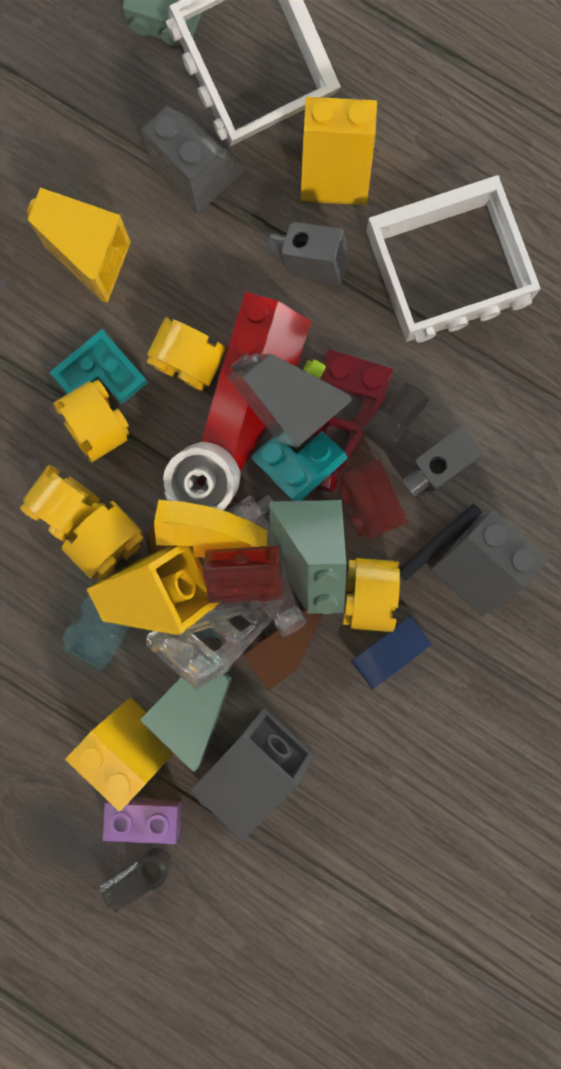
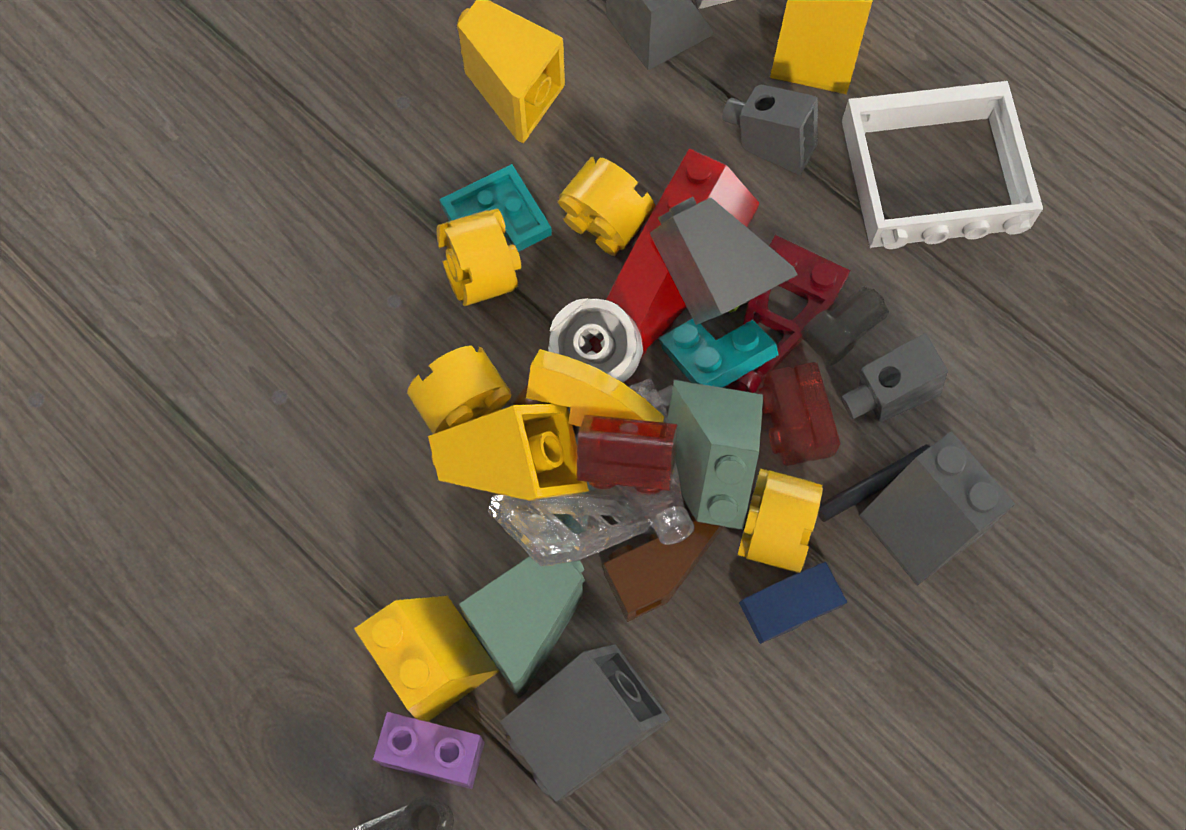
camera: 10 degrees right, 15 degrees down
yellow brick [20,465,106,542] -> none
clear light blue bracket [62,595,130,672] -> none

